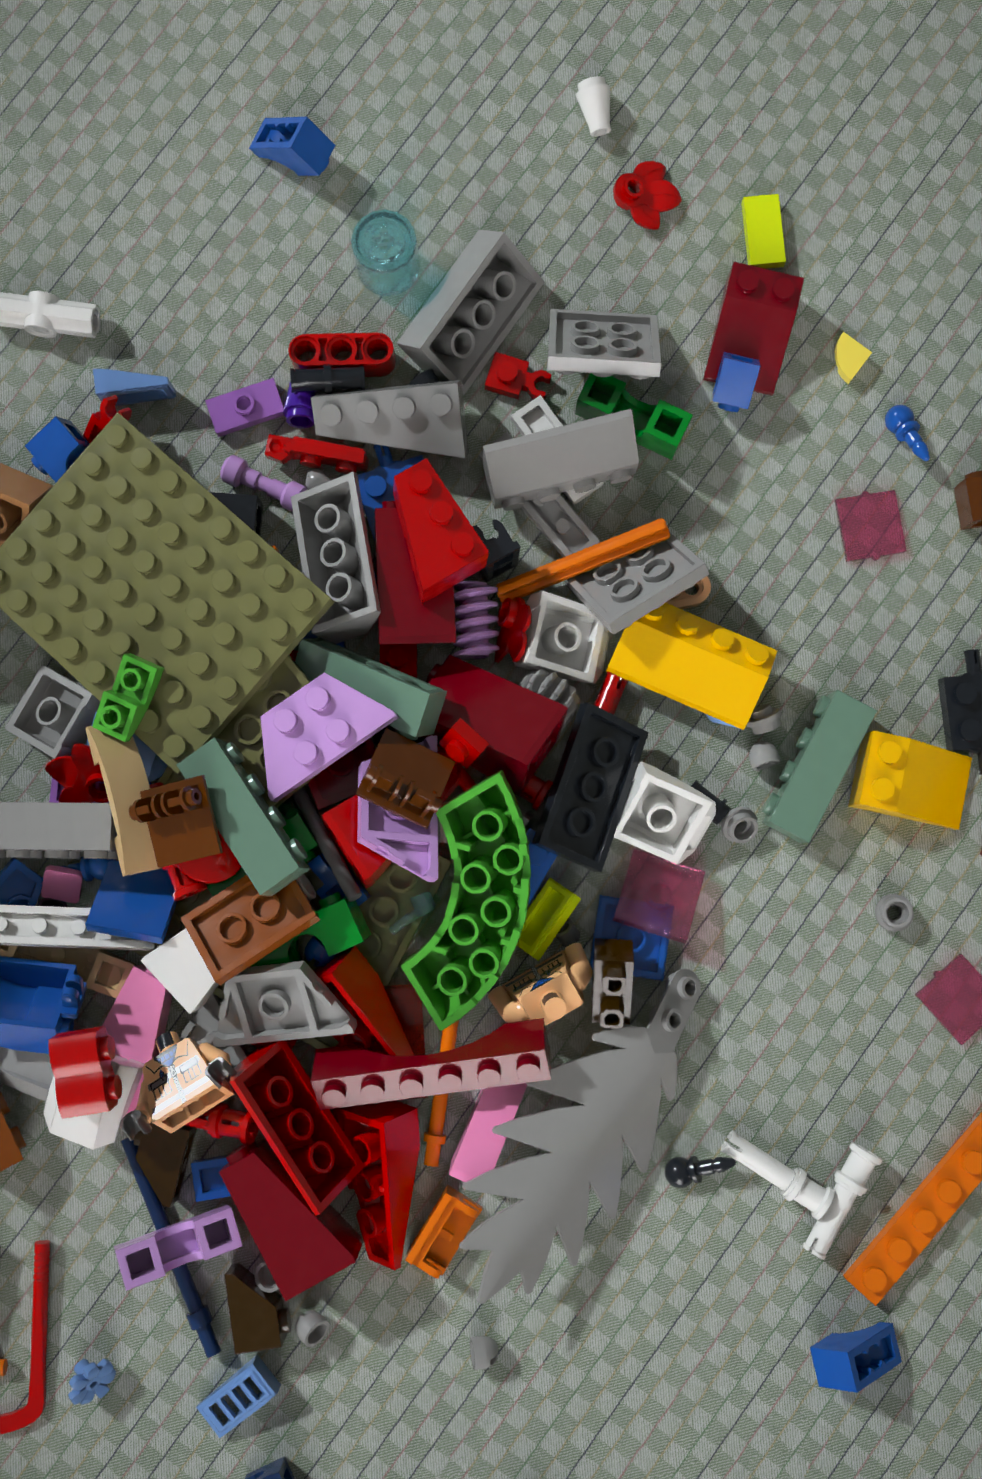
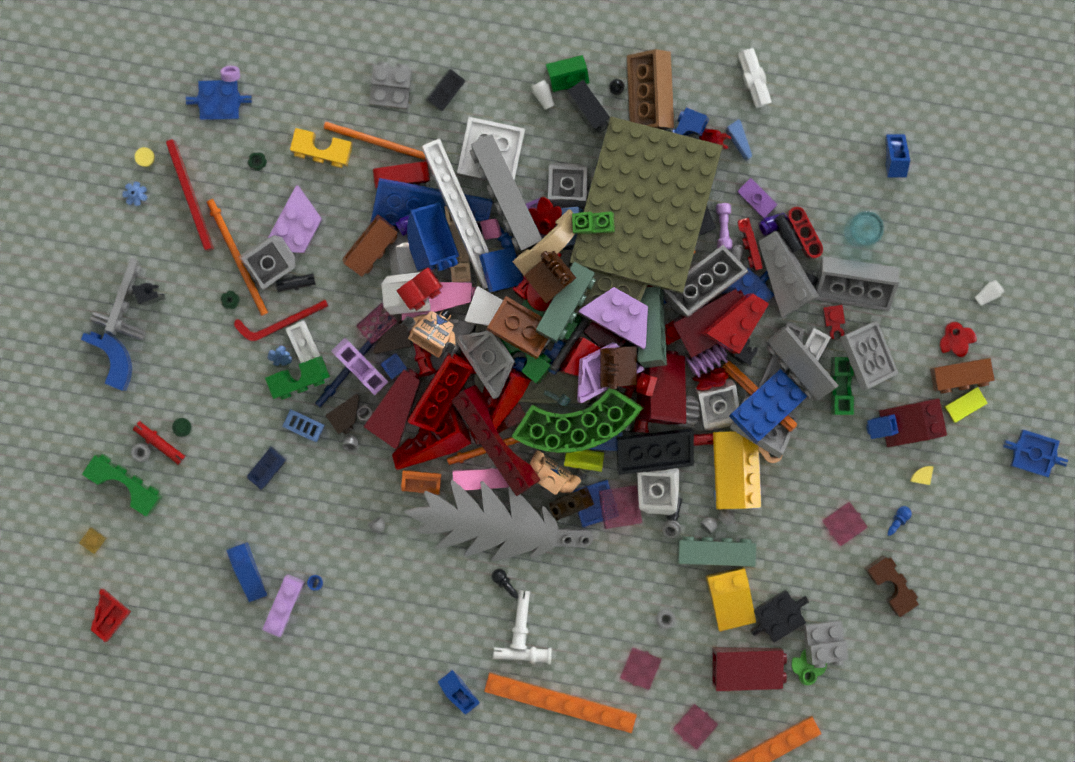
camera: 65 degrees right, 5 degrees up
none -> green arch [265,356,330,400]
none -> white plate [286,321,320,363]
none -> clear pink window [356,302,397,344]
none -> blue plate [729,369,808,444]
none -> dark orange brick [930,358,995,394]
none -> blue plate [1003,429,1068,477]

